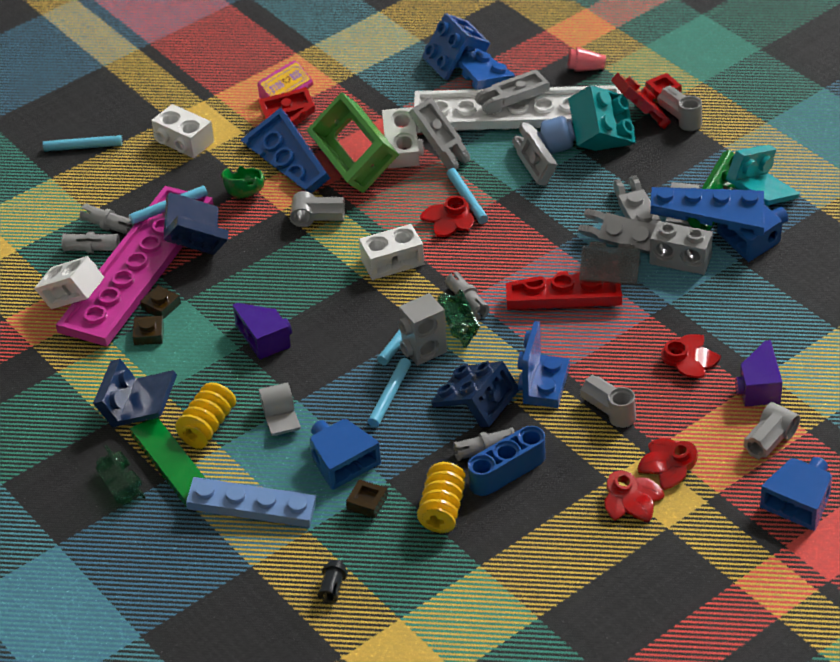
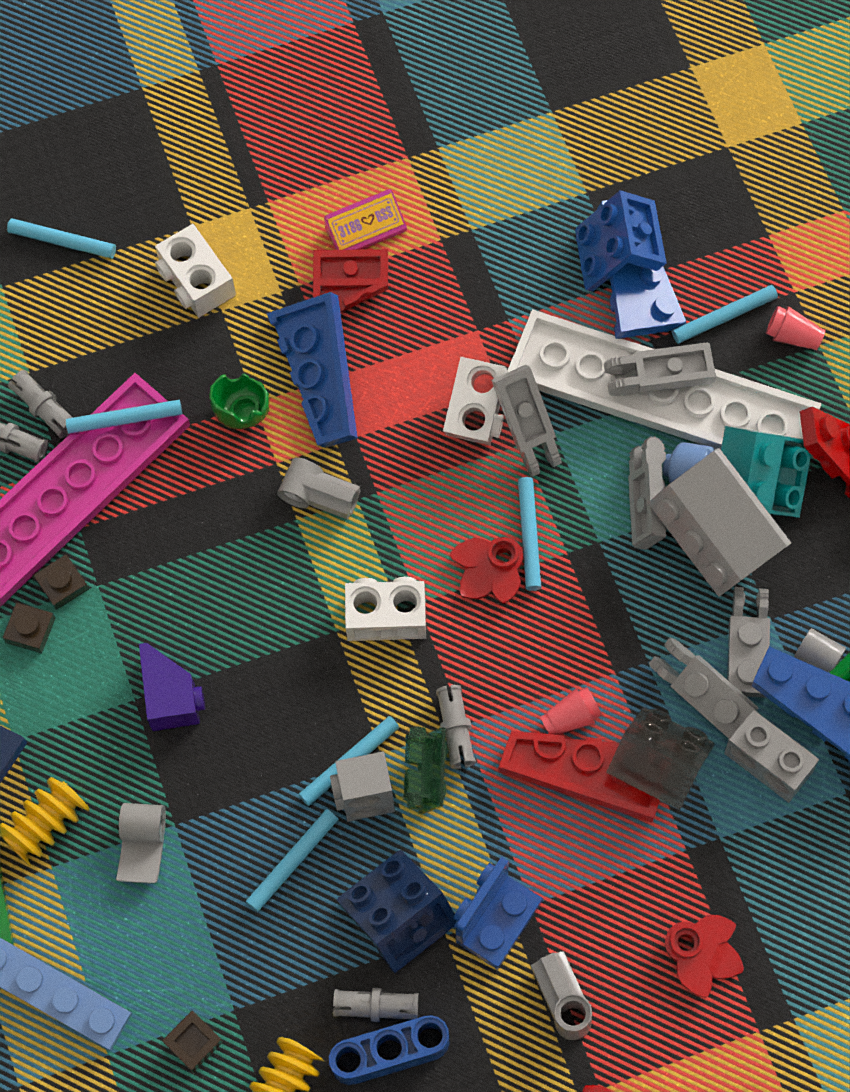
camera: 20 degrees right, 25 degrees up
dark blue bracket [163,192,229,255] -> none
bright green piece [306,92,399,193] -> none
blue torso [310,419,381,490] -> none
dark purple slope [735,340,783,407] -> none
none -> coral cone [540,687,602,735]
none -> light grey slope [647,448,791,597]
none -> medium azure bar [672,285,778,344]

